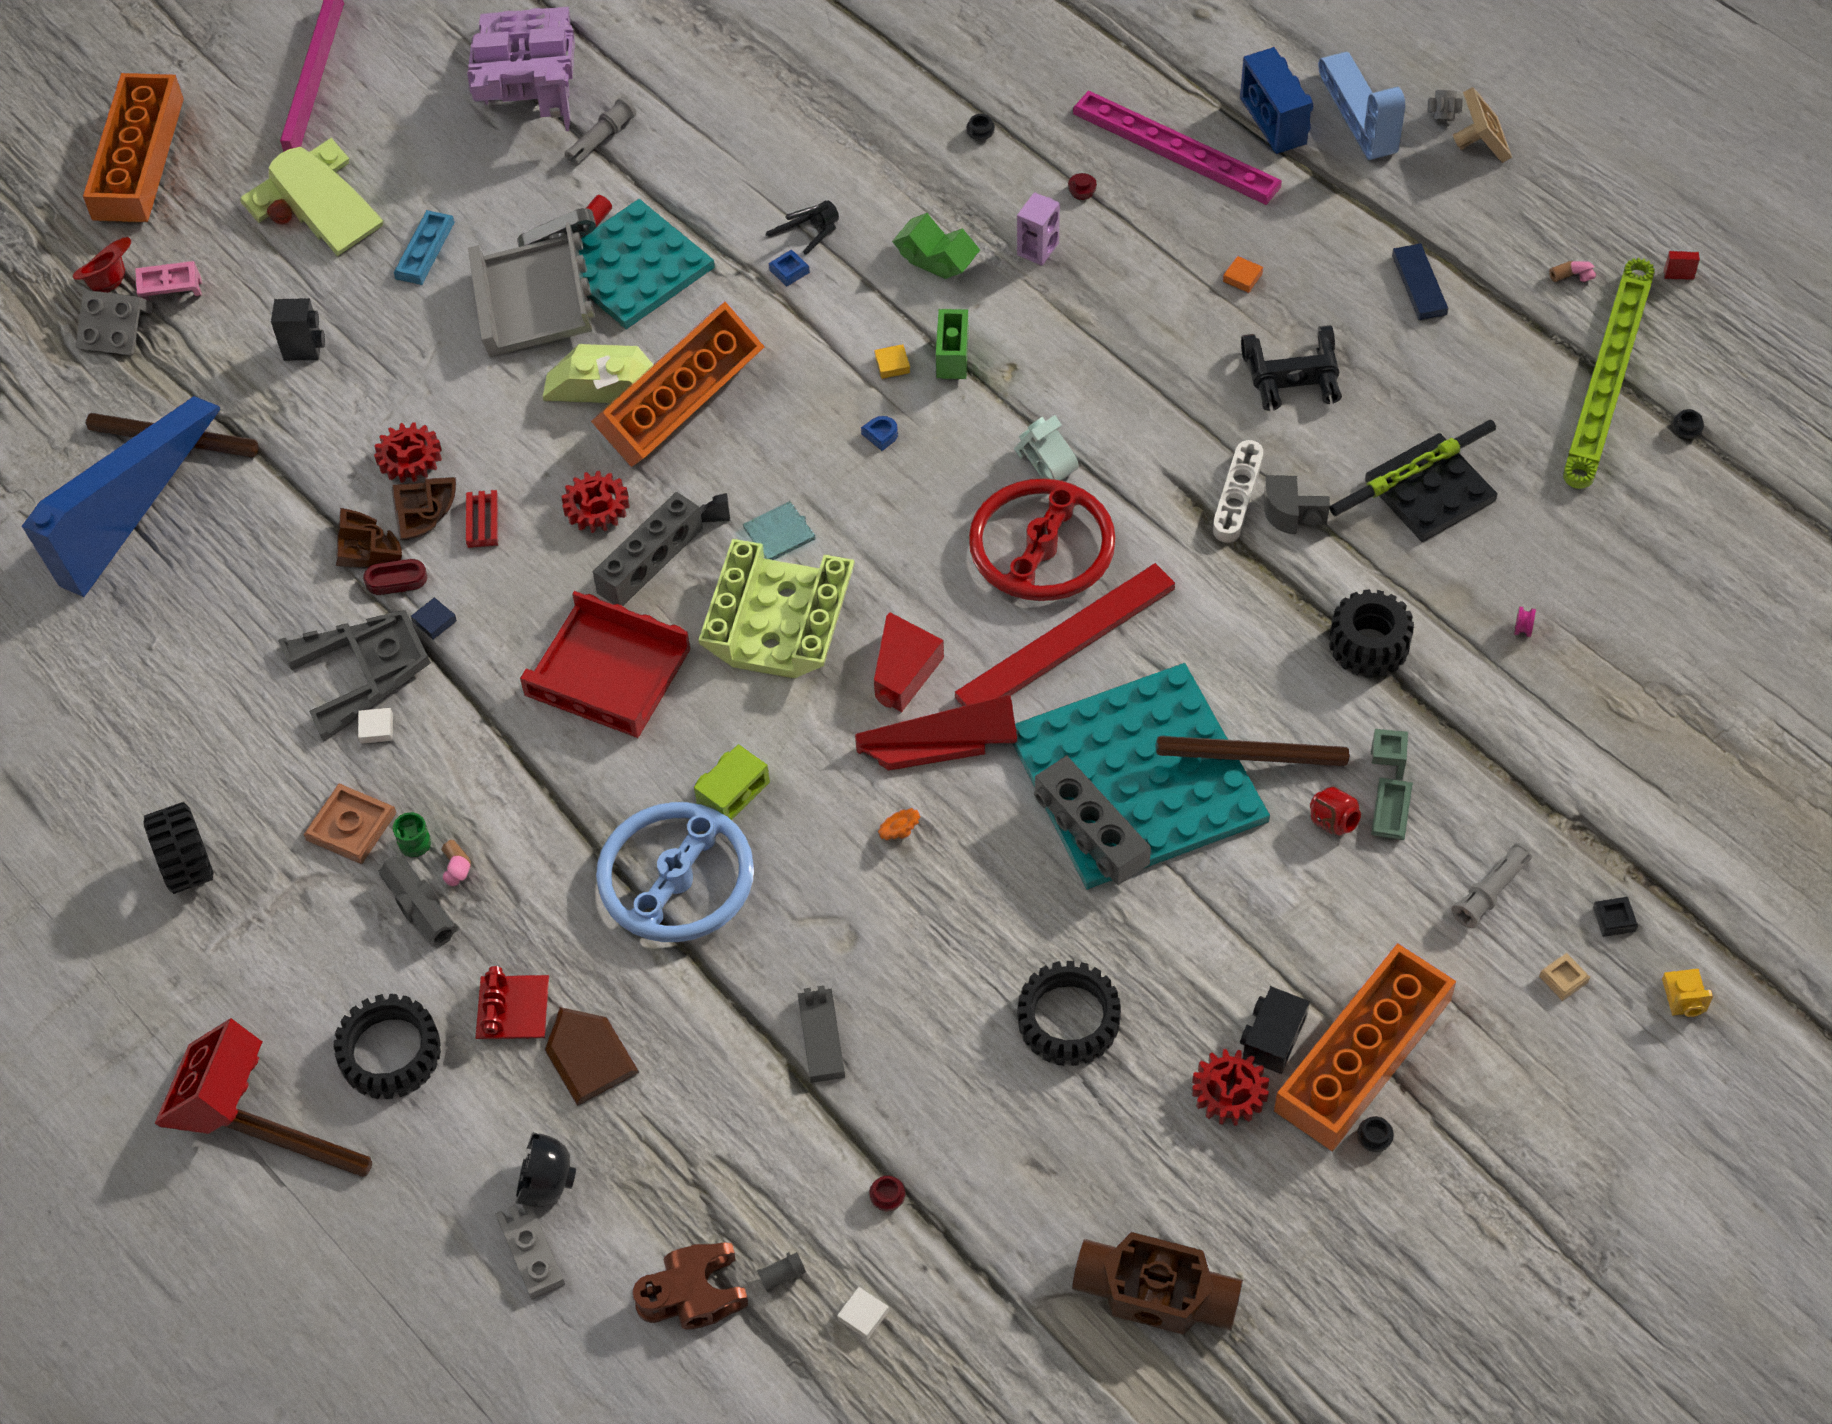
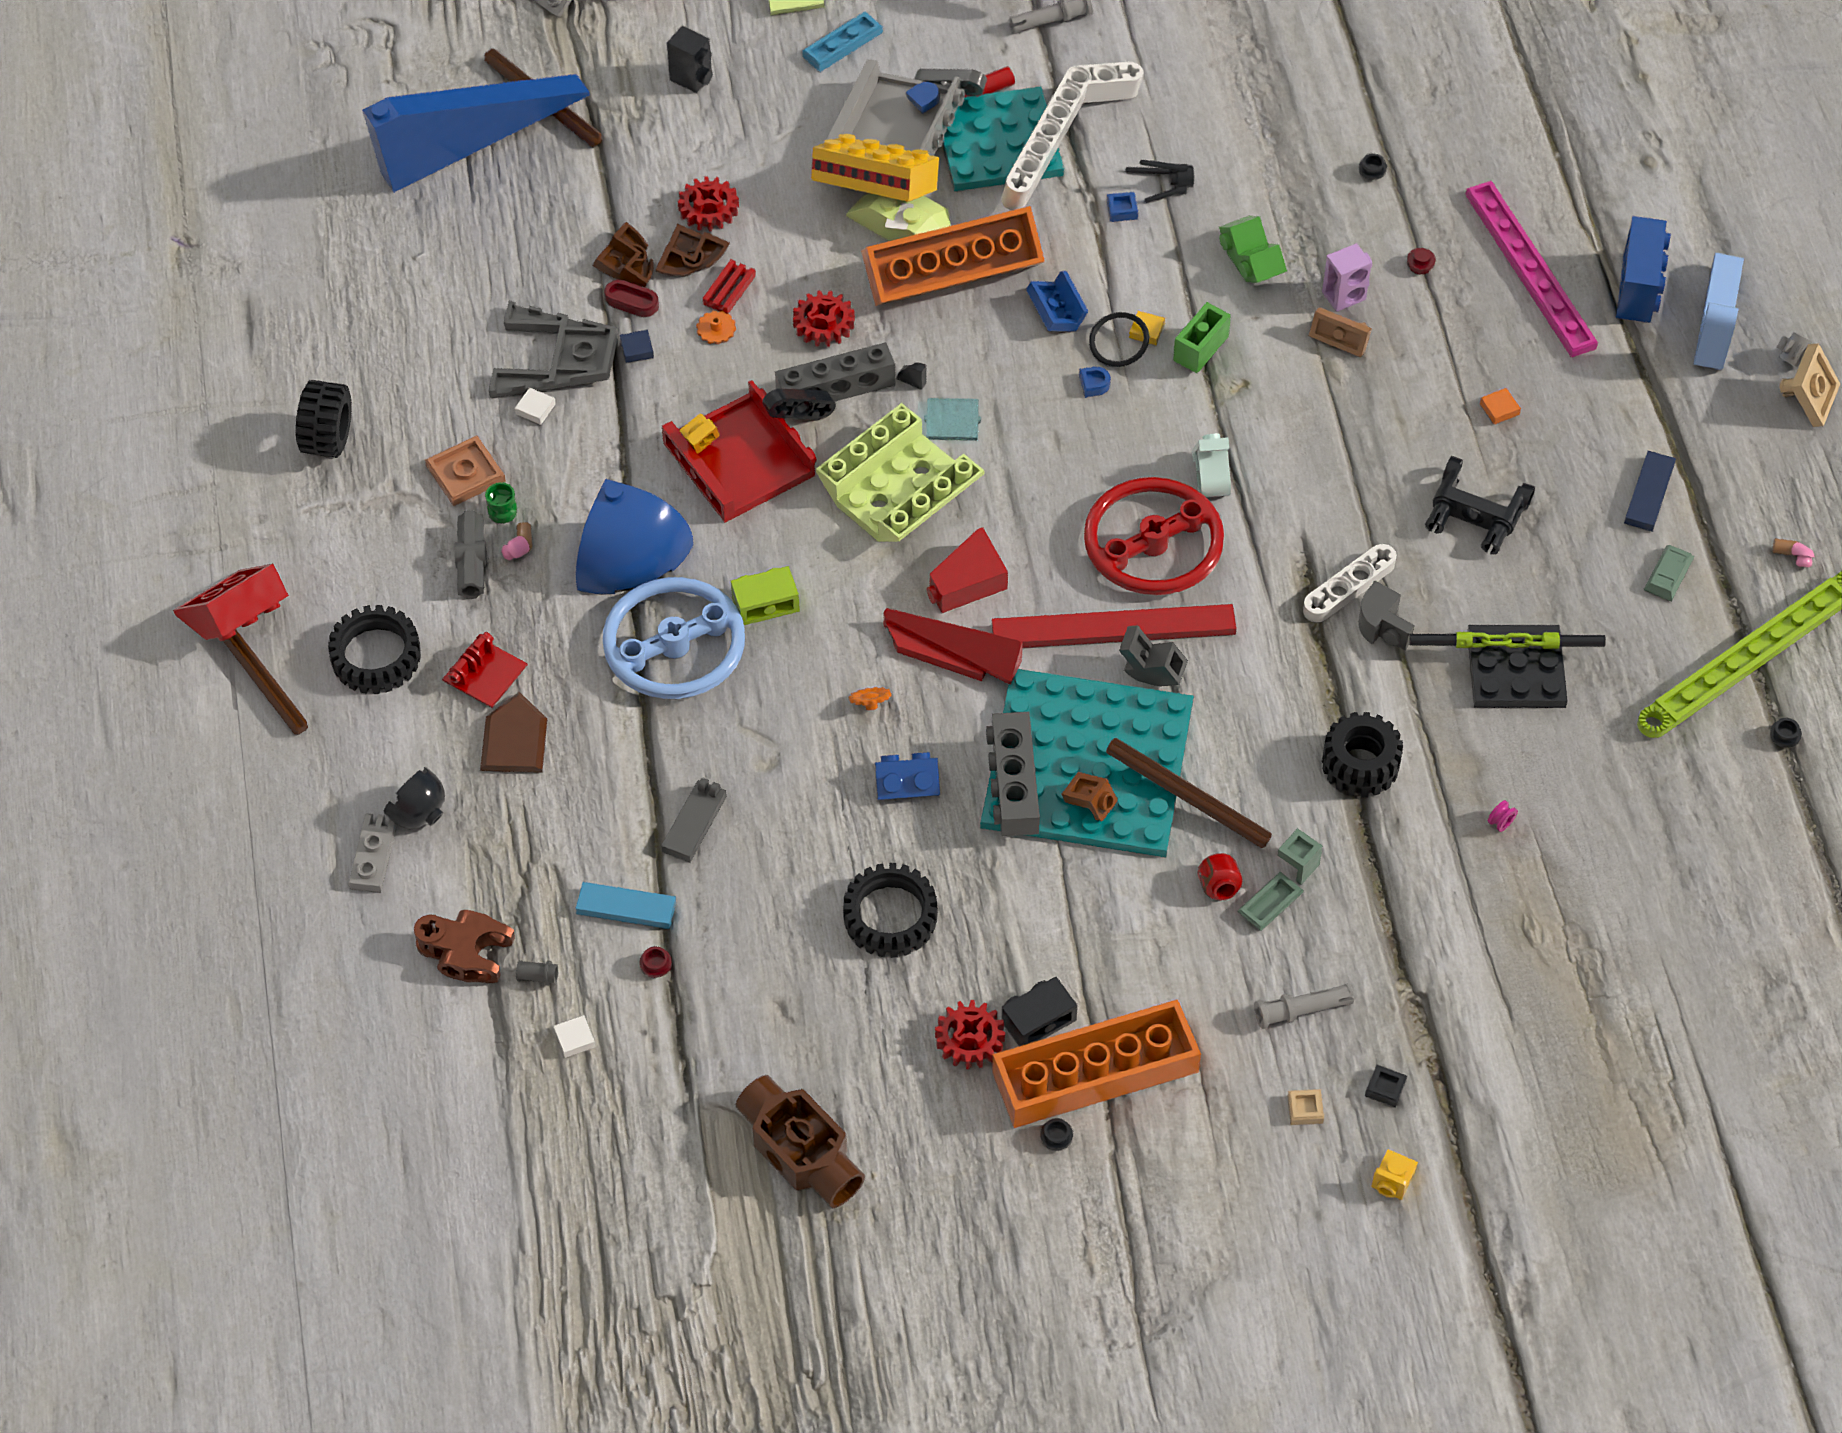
camera: 30 degrees right, 0 degrees up
none -> blue brick [576,479,694,594]
none -> dark azure tile [576,882,676,929]
none -> yellow bracket [680,413,720,454]
none -> orange piece [696,311,736,344]
none -> black beam [762,388,836,420]
none -> yellow brick [811,134,939,202]
none -> blue bracket [874,752,940,800]
none -> blue tile [906,82,940,113]
none -> white beam [1001,62,1144,210]
none -> blue bracket [1026,271,1088,331]
none -> dark orange bracket [1061,772,1117,821]
none -> black tyre [1089,312,1150,367]
none -> dark grey brick [1119,625,1188,687]
none -> medium nougat tile [1309,307,1372,357]
none -> sand green tile [1644,545,1695,602]

